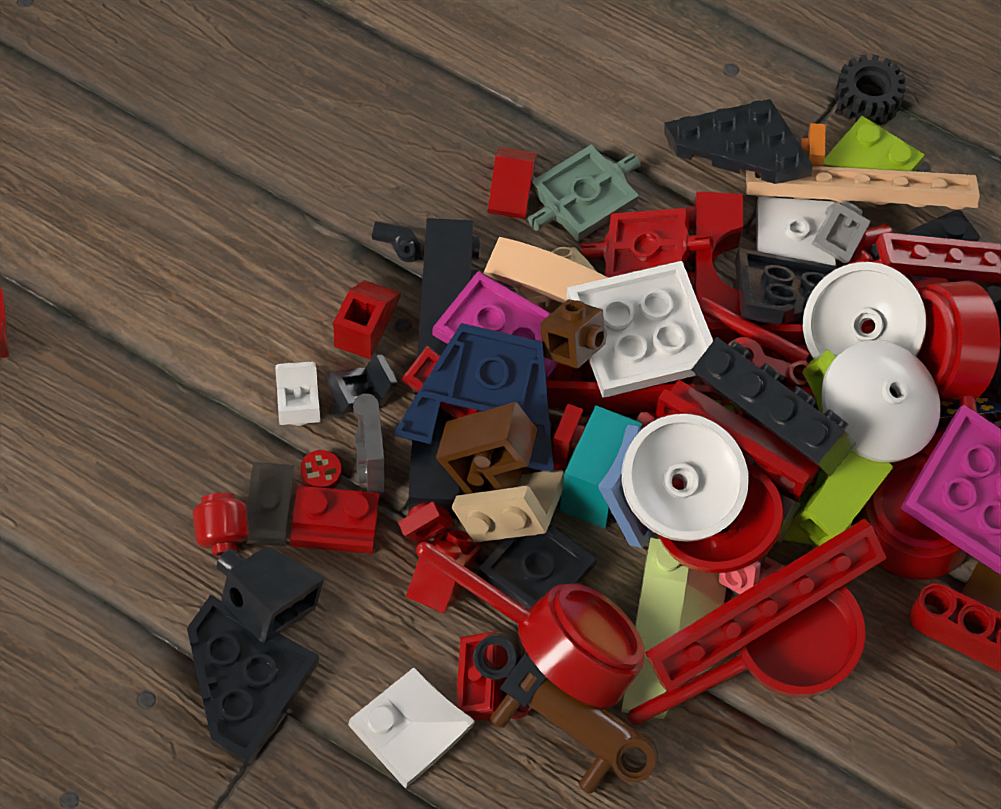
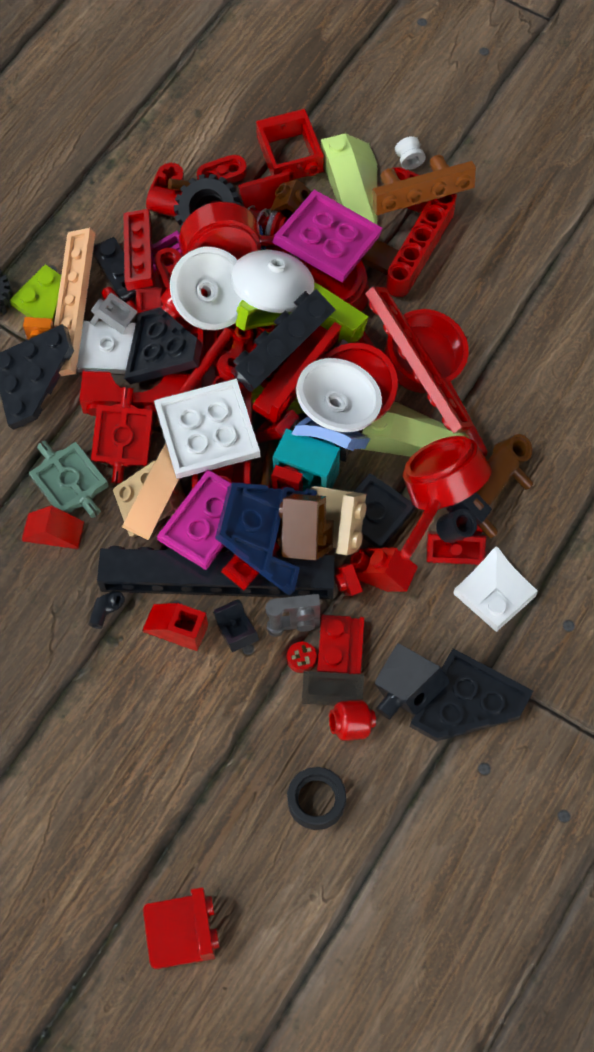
camera: 85 degrees left, 5 degrees up
white bracket [275,362,320,426] -> none
reddish brown brick [540,299,607,368] -> none
none -> black tyre [287,767,346,830]

